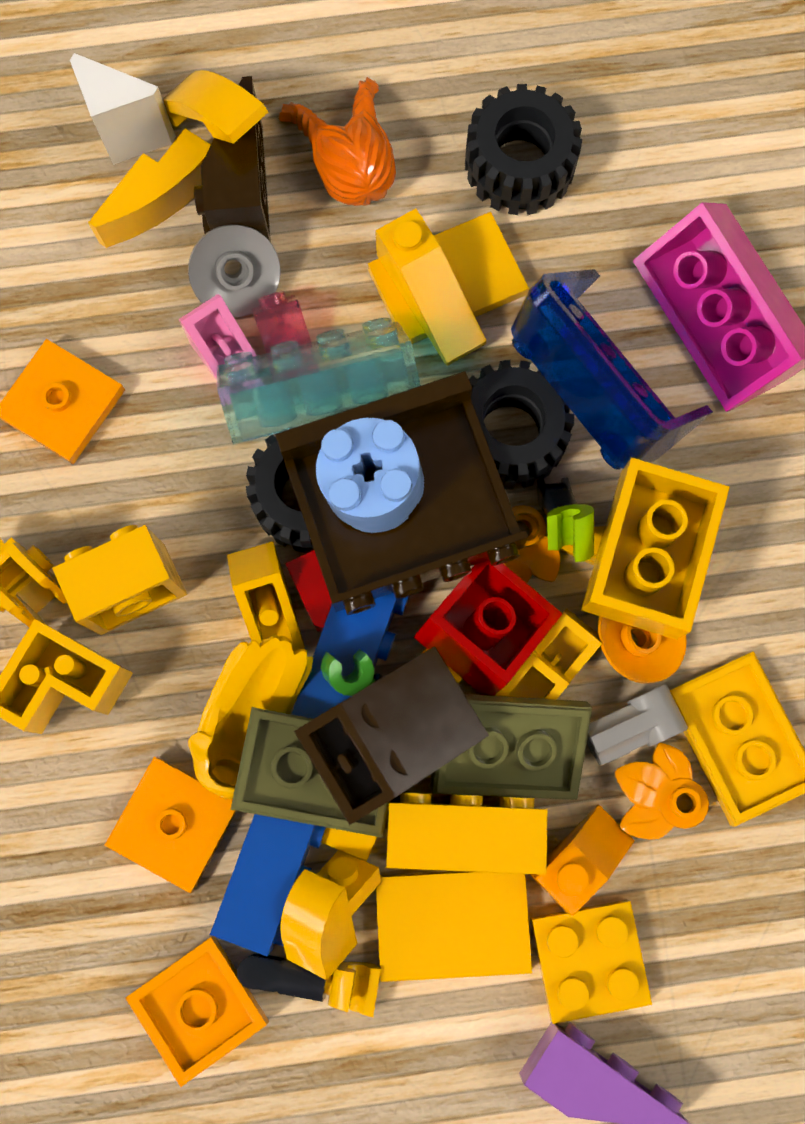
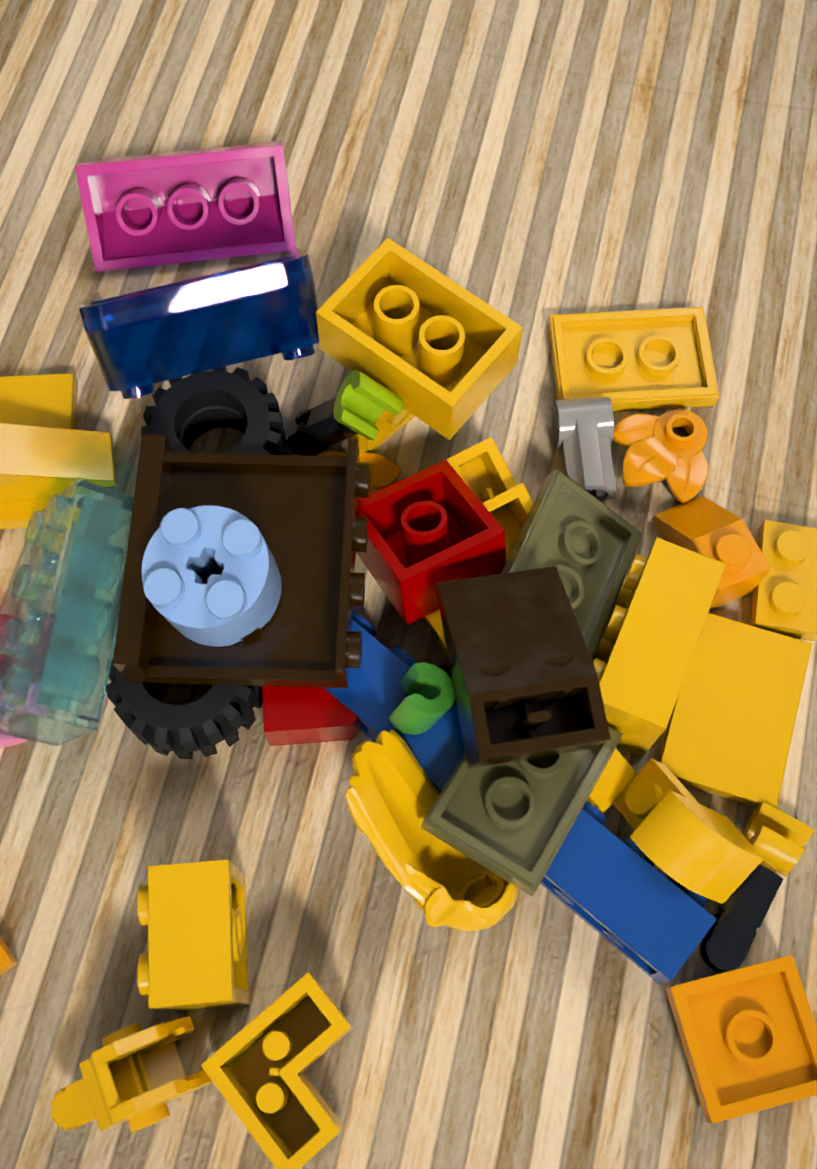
camera: 70 degrees left, 10 degrees down
light orange plate [104,757,237,893] -> none
yellow slope [227,541,305,651] -> none
light orange dish [598,616,687,684] -> none

